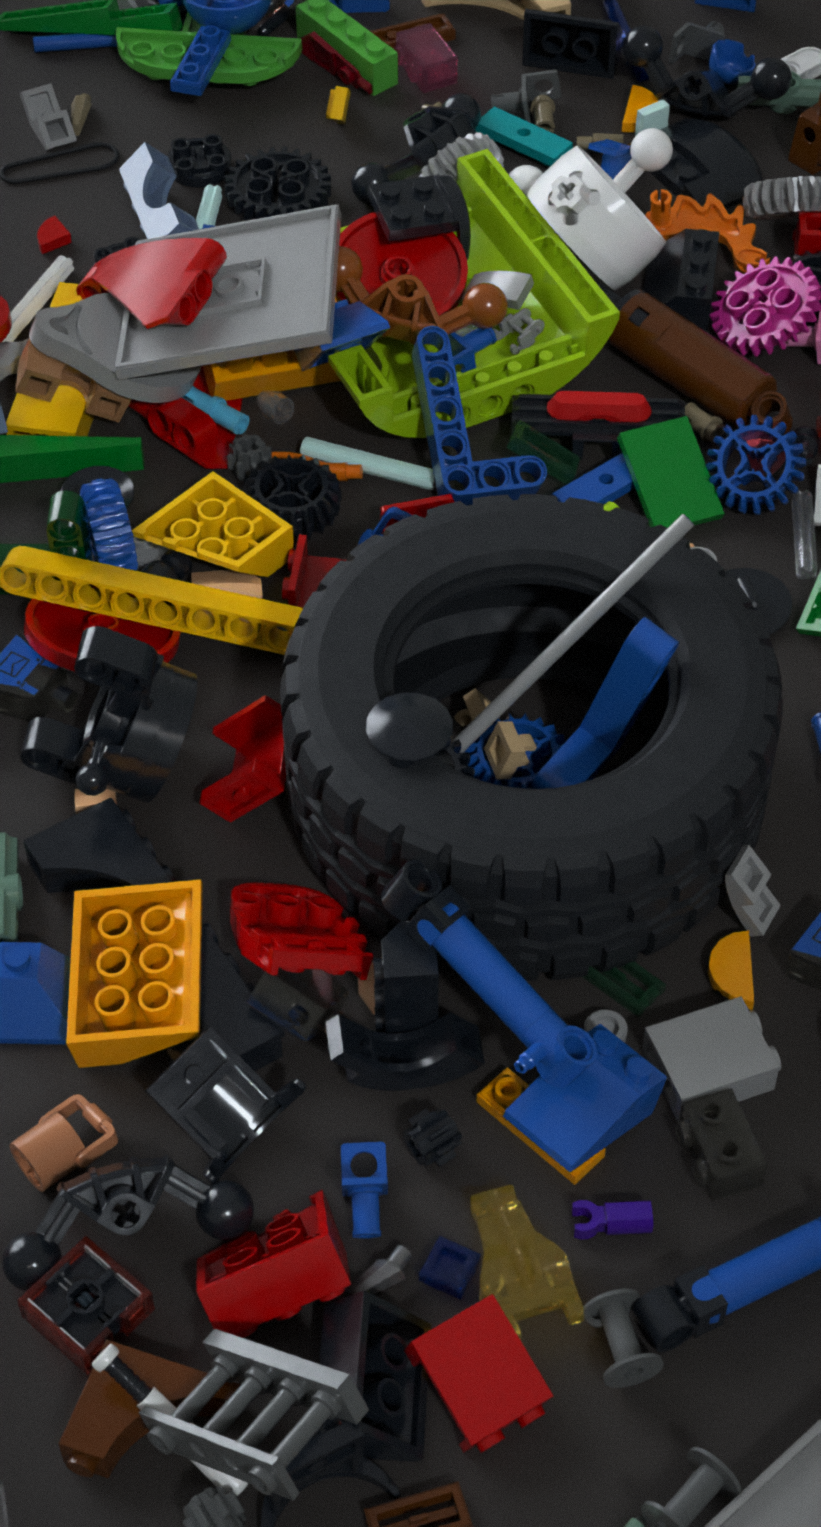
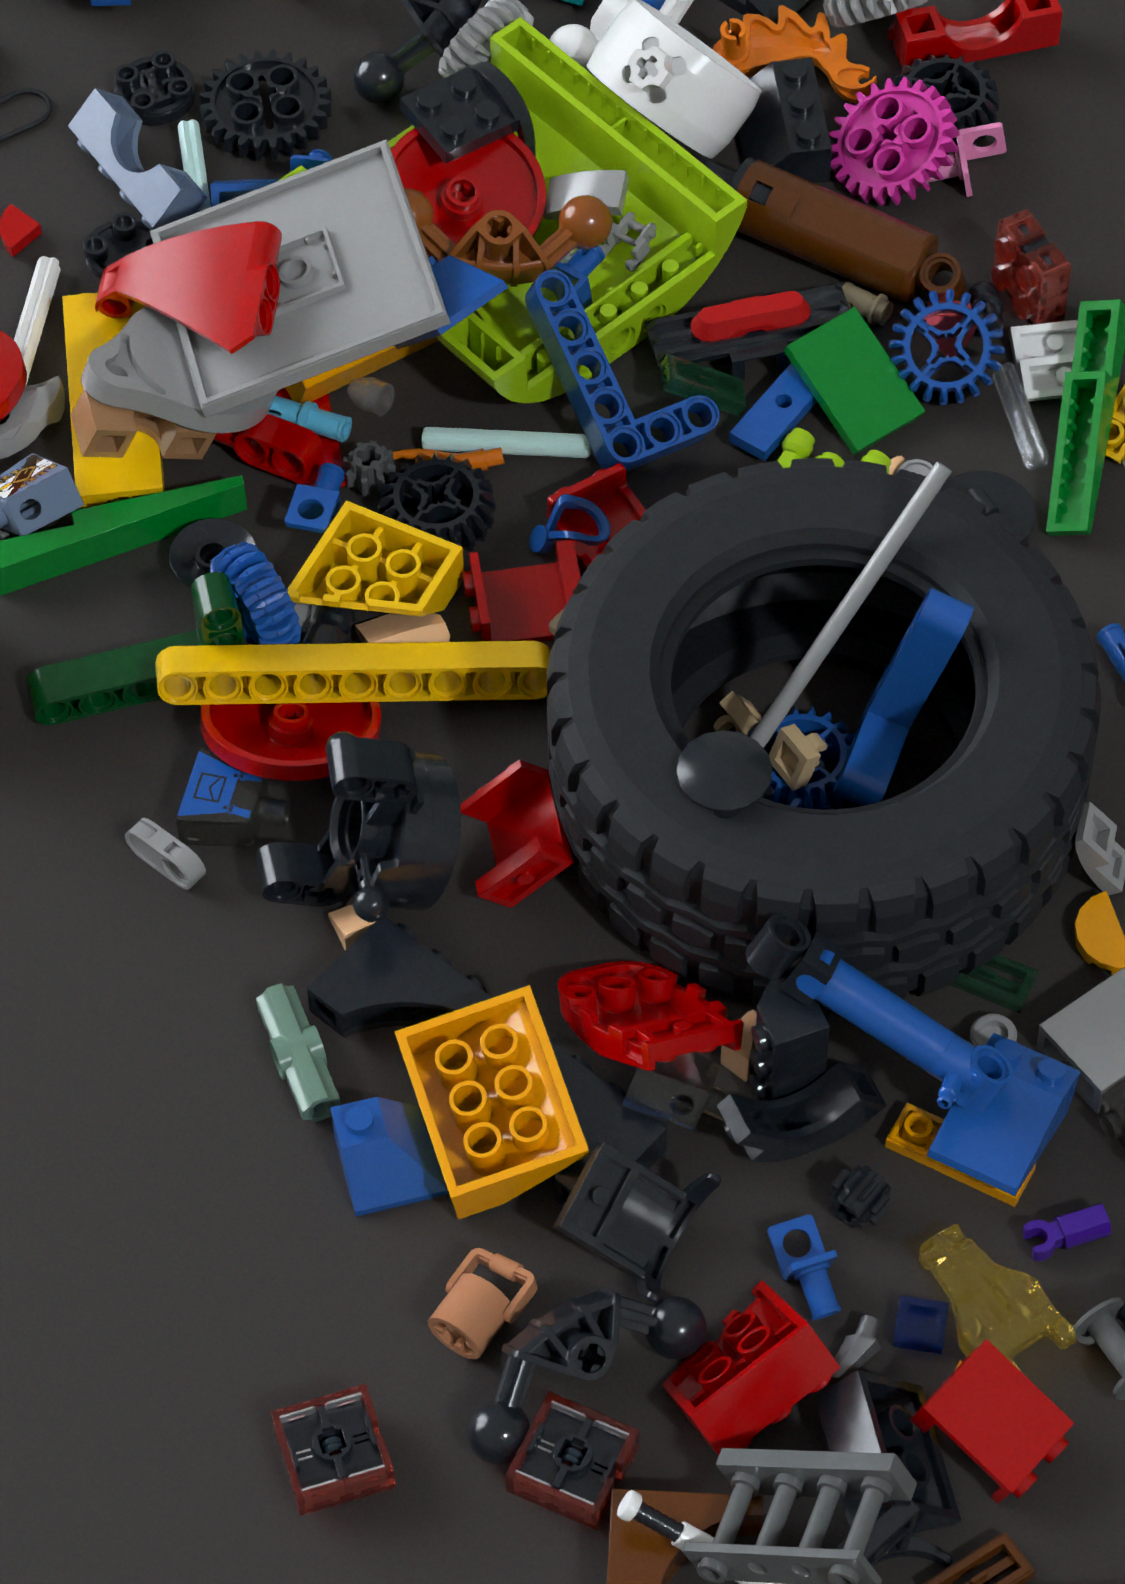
camera: 15 degrees left, 5 degrees up
none -> blue bracket [285,463,345,533]

